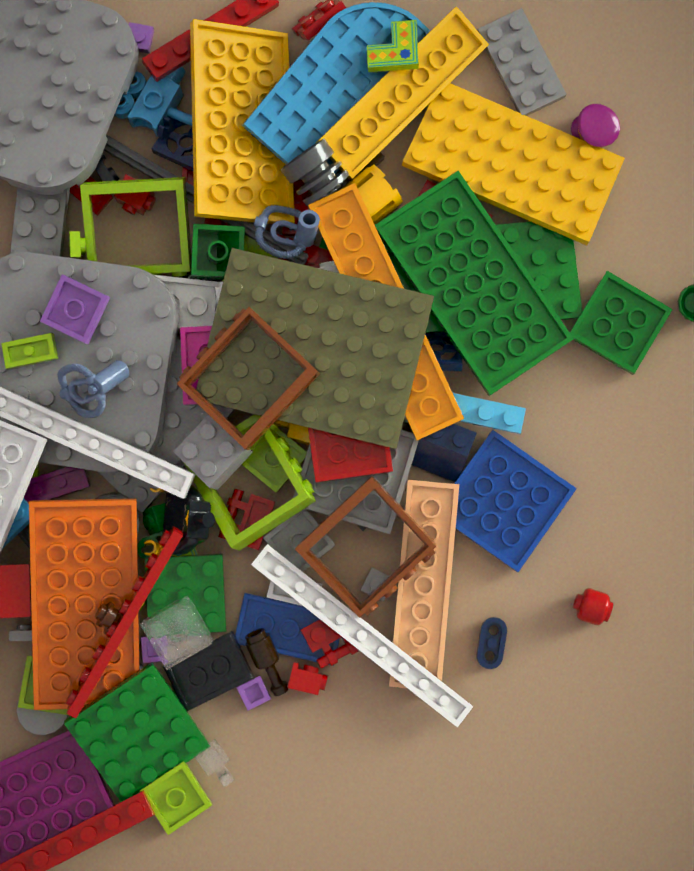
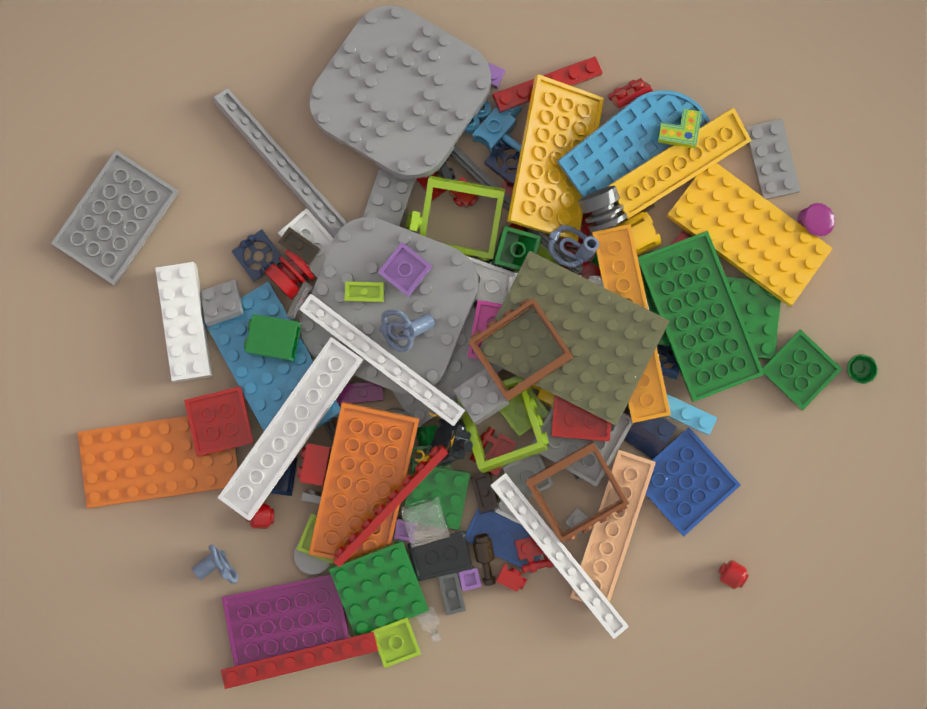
camera: 10 degrees right, 0 degrees up
reddish brown plate [95,602,118,628] -> none
dark blue plate [476,617,507,669] -> none
none -> dark grey plate [438,573,466,615]
none -> dark brown plate [471,471,500,514]

